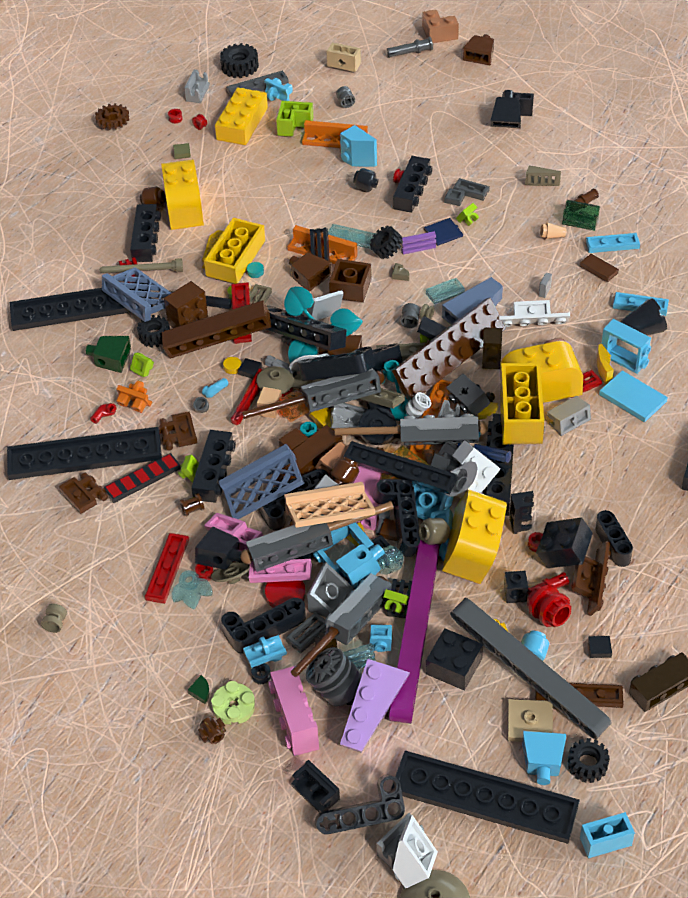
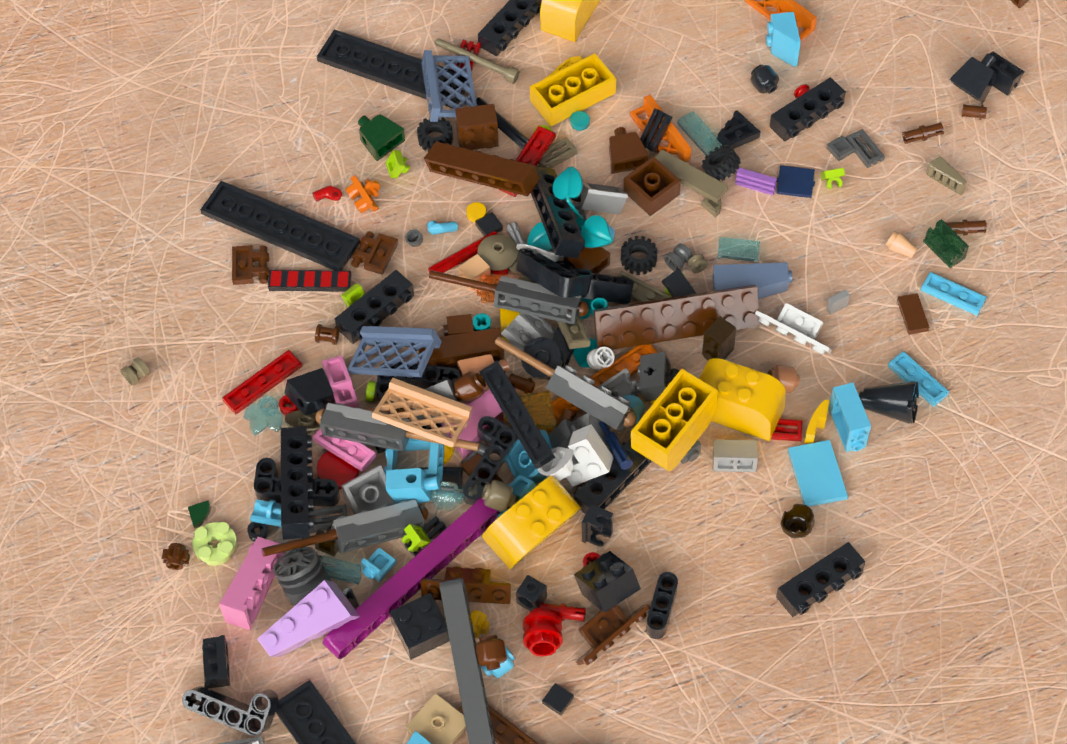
camera: 35 degrees right, 10 degrees up
none -> black brick [281,426,314,540]
none -> lime tile [365,381,377,403]
none -> reddish brown bracket [421,566,511,604]
none -> reddish brown head [475,635,507,671]
none -> black tyre [621,236,658,275]
none -> dark tan tile [655,150,728,203]
none -> black wing [717,110,761,149]
none -> dark brown hair [780,504,815,539]
none -> reddish brown pin [902,122,944,144]
none -> reddish brown pin [962,104,987,120]

